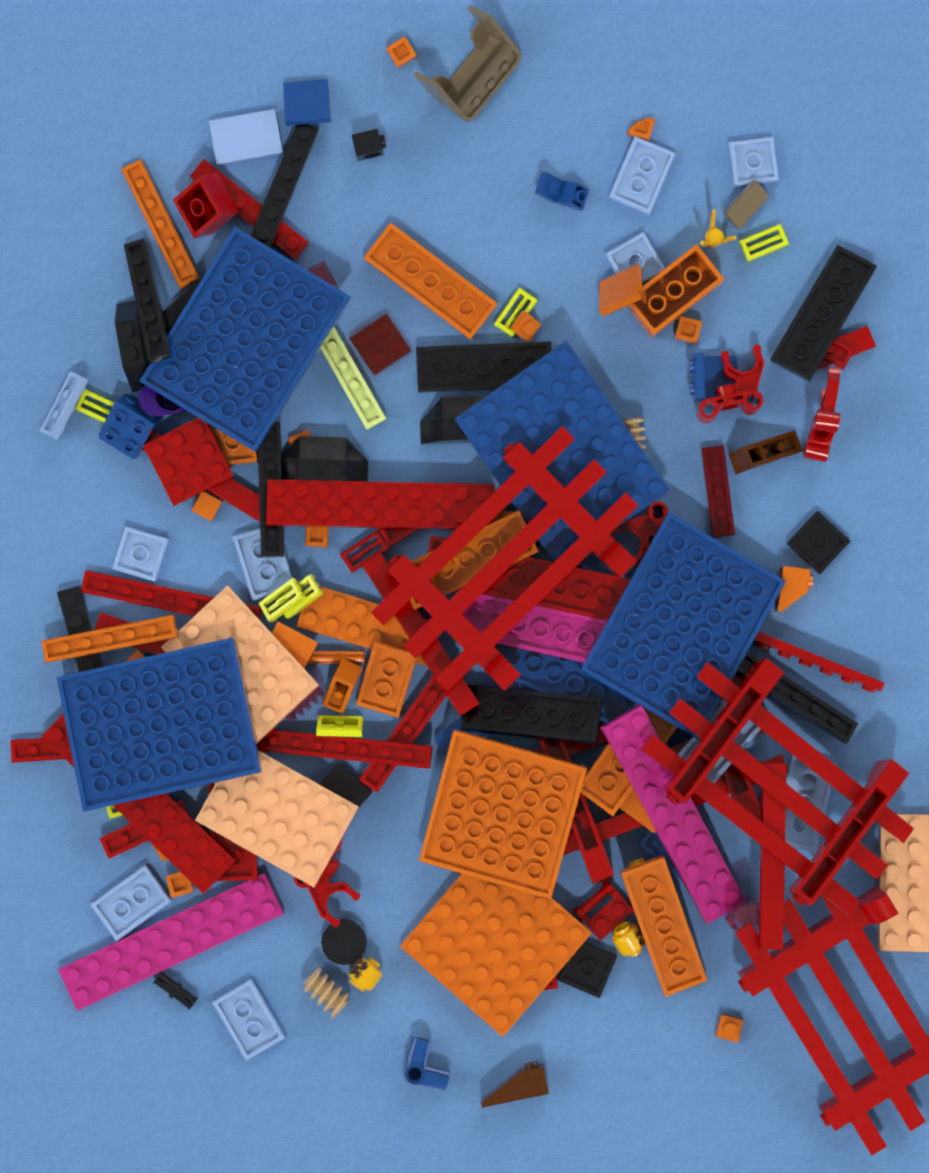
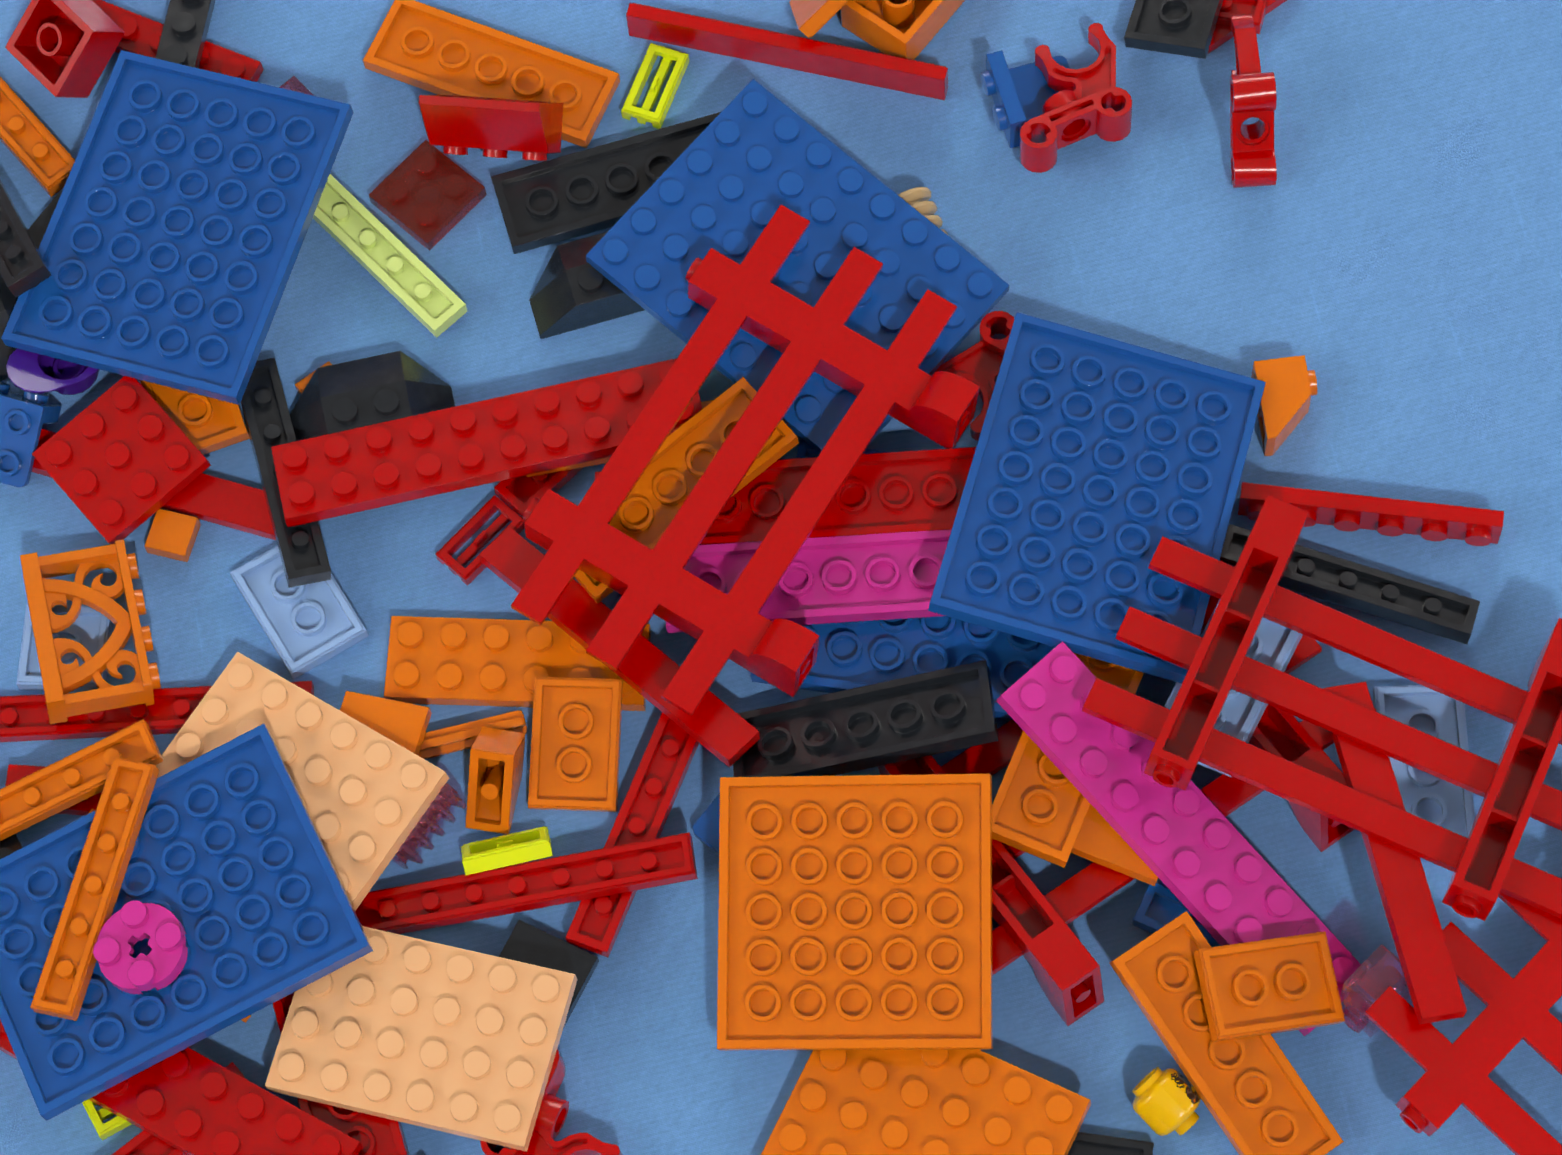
camera: 10 degrees left, 20 degrees down
neon yellow tile [258,578,306,622] -> none
neon yellow tile [276,574,324,619] -> none
orange tile [305,527,329,548] -> none
orange plate [510,311,541,342] -> none
red plate [573,880,634,941] -> none
orange plate [674,316,702,344] -> none
dark red tile [701,445,735,538] -> none
reddish brown slope [728,430,802,475] -> none
black tile [786,511,850,575] -> none
none -> orange fence [20,539,161,724]
none -> orange tile [30,757,160,1021]
none -> dark pink plate [93,900,188,994]
none -> red slope [419,95,563,161]
none -> red tile [626,3,948,101]
none -> orange tile [1193,931,1345,1042]

